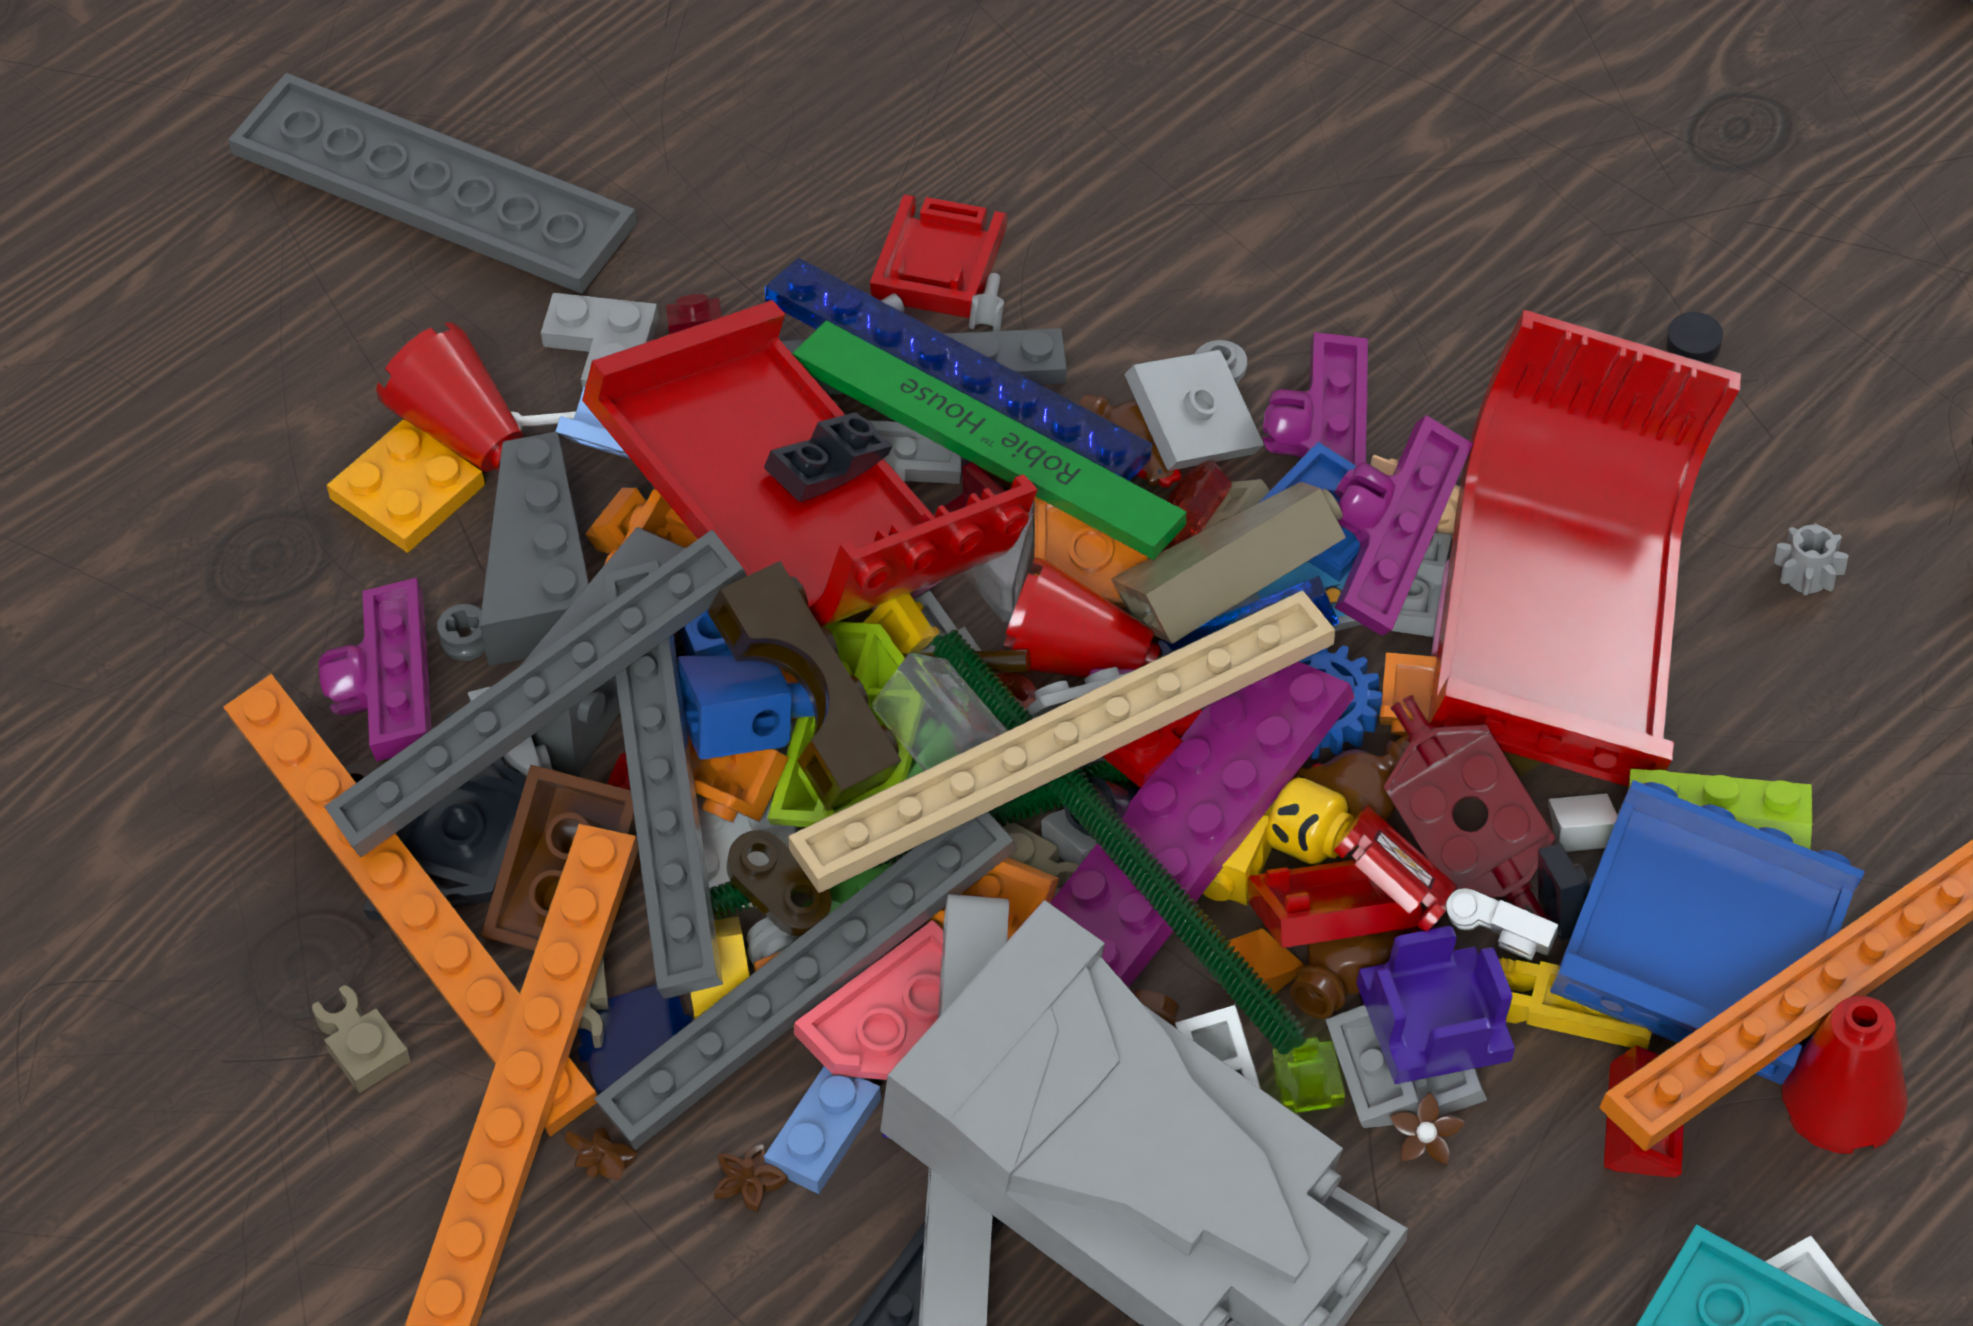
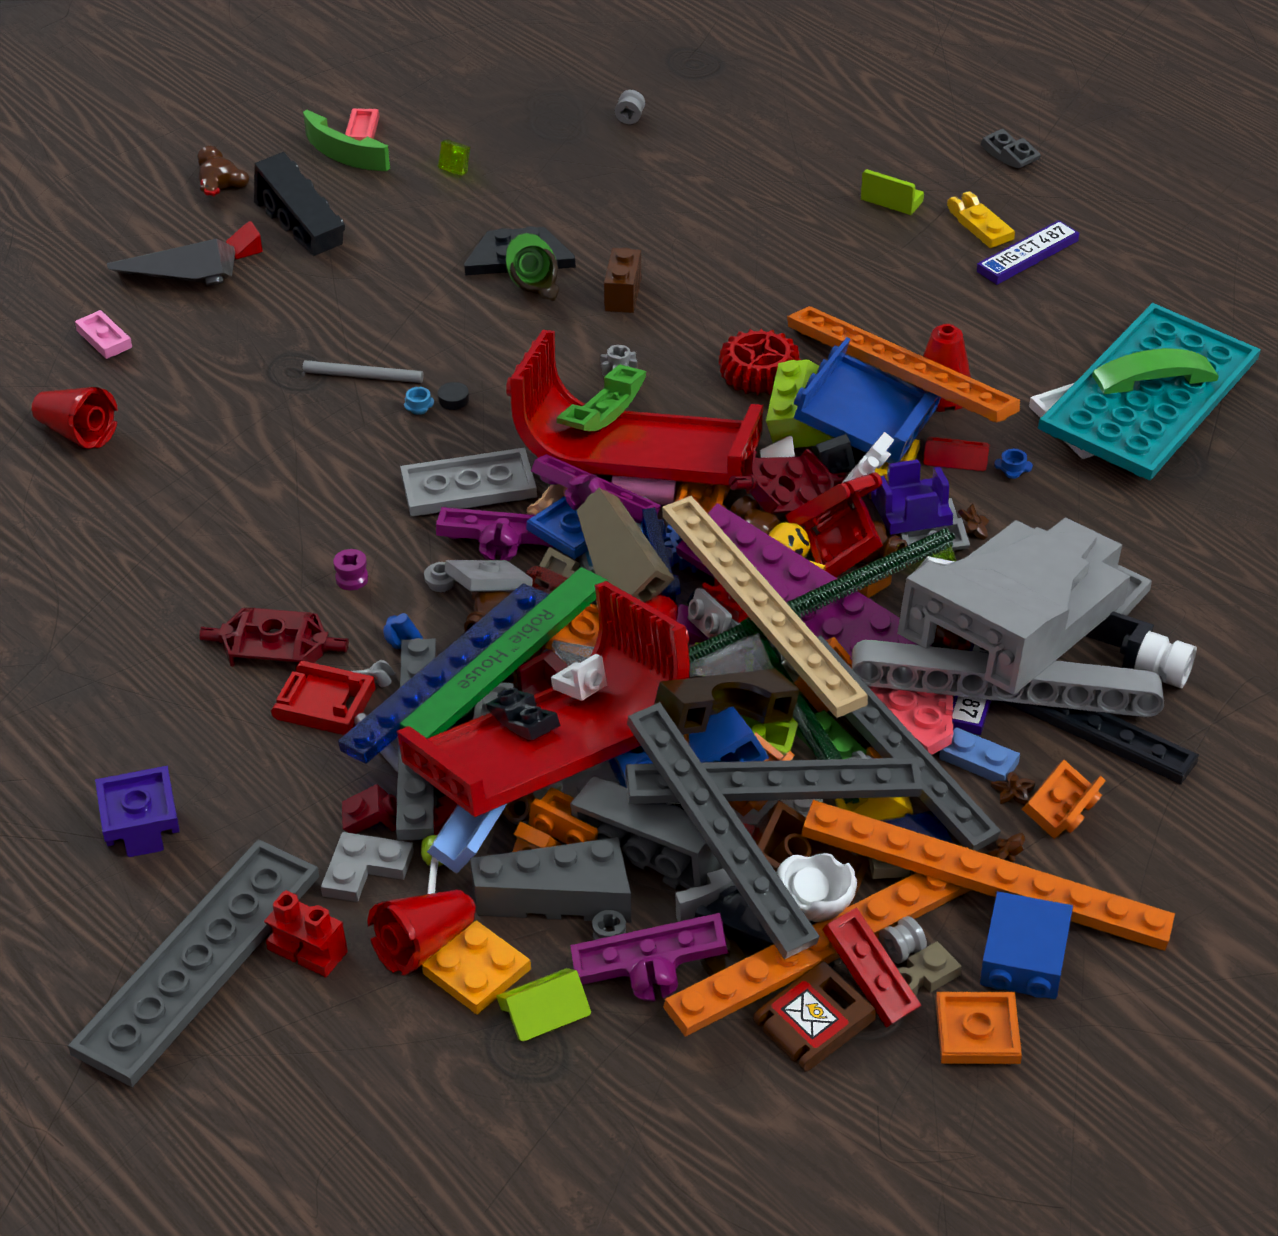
camera: 90 degrees left, 10 degrees down
dark brown plate [726,830,832,937] -> none
none -> dark purple panel [95,766,180,857]
none -> dark red plate [199,607,349,666]
none -> red hips [264,890,348,977]
none -> light grey bar [303,360,423,383]
none -> magenta wheel [333,549,368,591]
none -> blue plate [383,613,423,649]
none -> light grey plate [400,447,537,516]
none -> dark azure plate [404,387,434,415]
none -> lime panel [496,968,591,1041]
none -> white bracket [551,654,607,701]
none -> bright green slope [556,364,646,431]
none -> red gear [719,328,801,396]
none -> reddish brown container [753,960,876,1072]
none -> white piece [776,853,857,922]
none -> red plate [822,907,921,1028]
none -> light grey wheel [879,916,927,964]
none -> orange plate [936,992,1022,1064]
none -> blue panel [980,891,1073,999]
none -> blue plate [994,449,1033,479]
none -> orange bracket [1022,760,1106,839]

